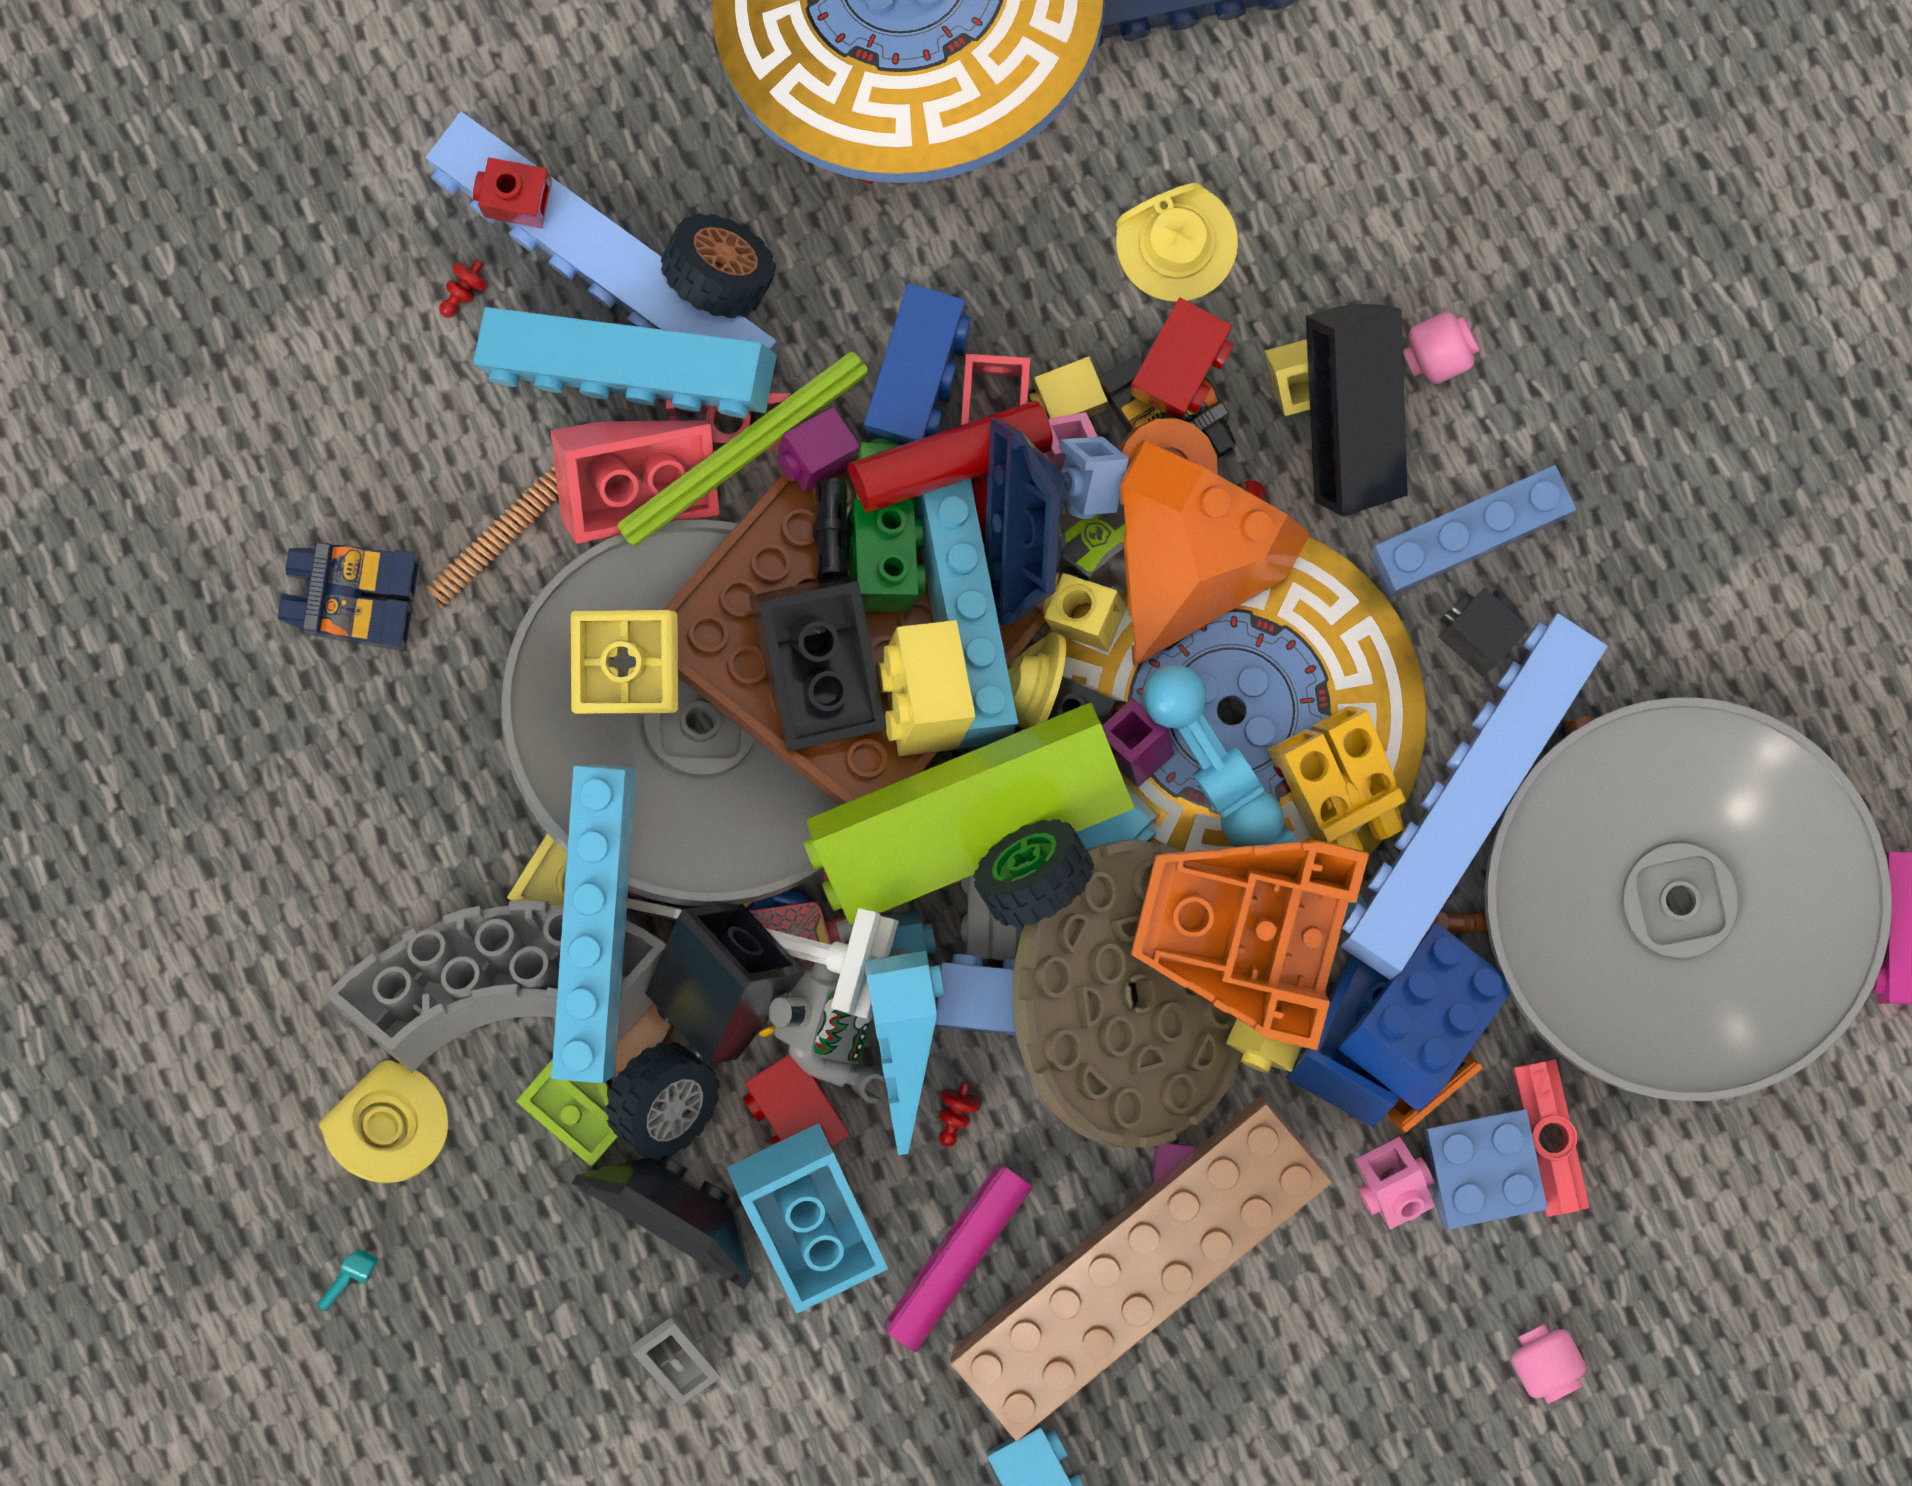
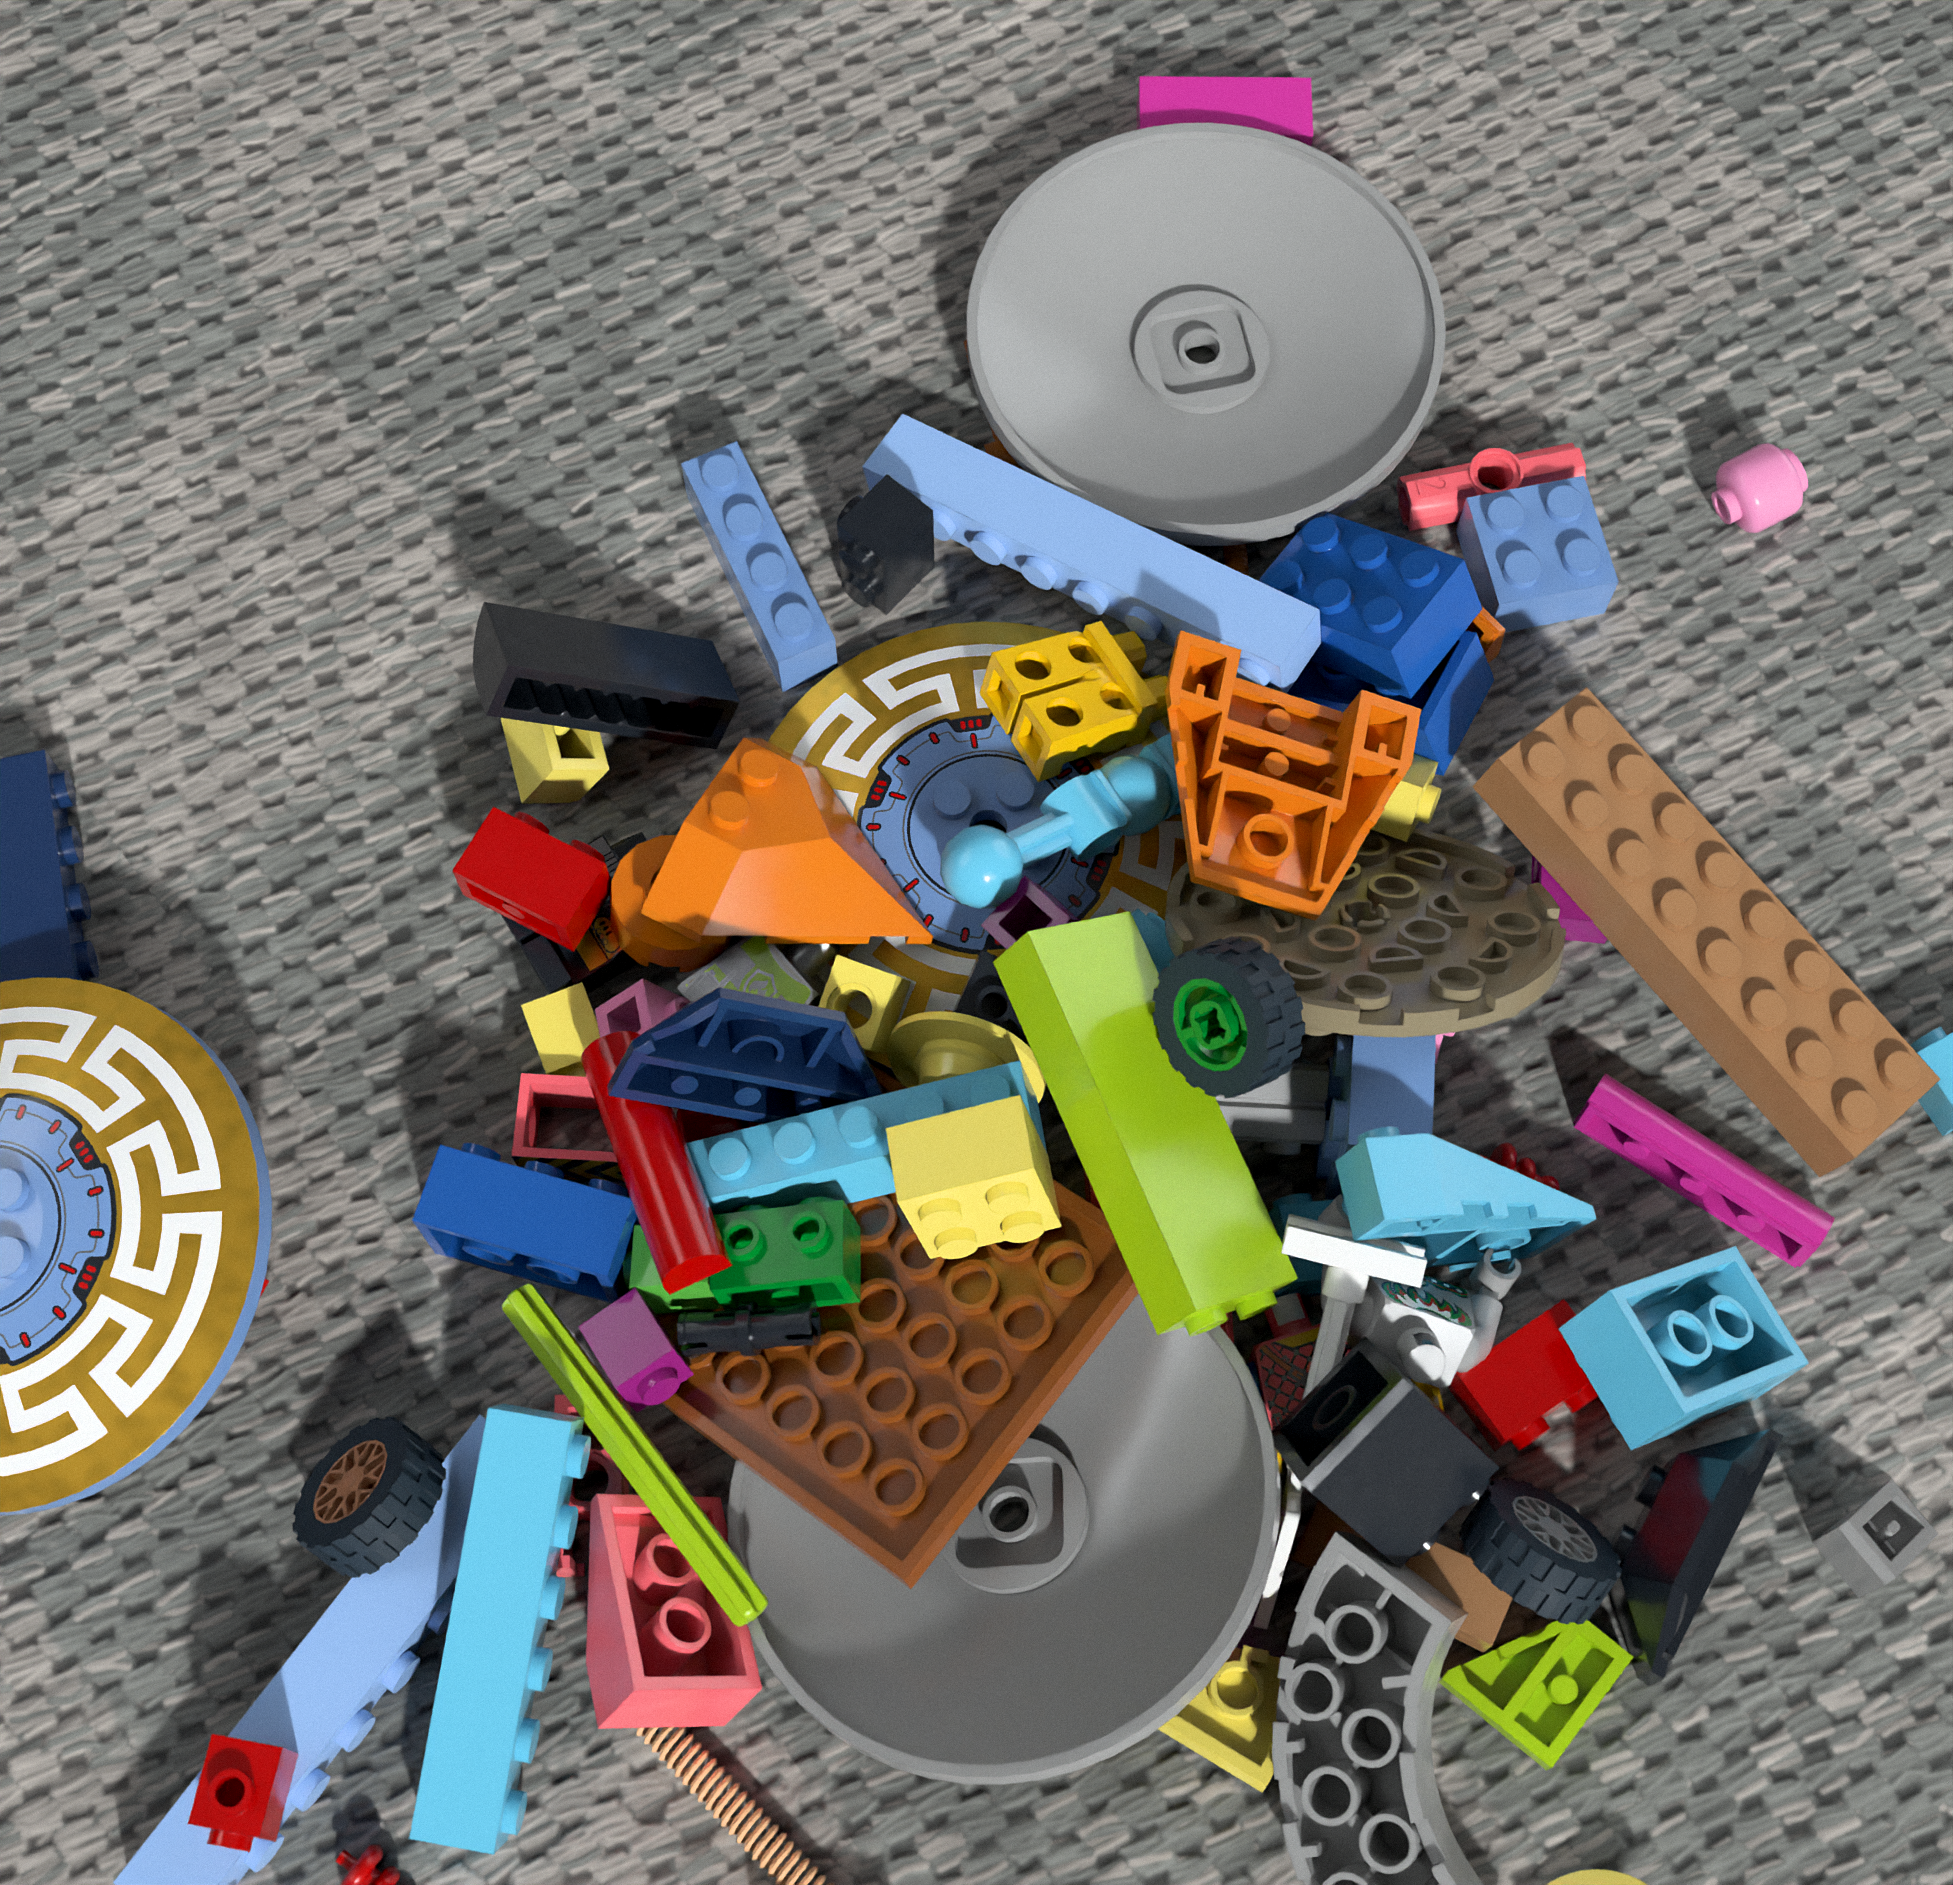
camera: 90 degrees left, 15 degrees down
medium azure brick [551,764,637,1083] -> none
light yellow brick [571,610,678,714] -> none
black slope [749,575,887,751] -> none
light blue brick [1059,437,1129,519] -> none
light yellow hat [1116,183,1238,302] -> none
bright pink brick [1355,1136,1435,1230] -> none
bright pink head [1403,311,1480,384] -> none

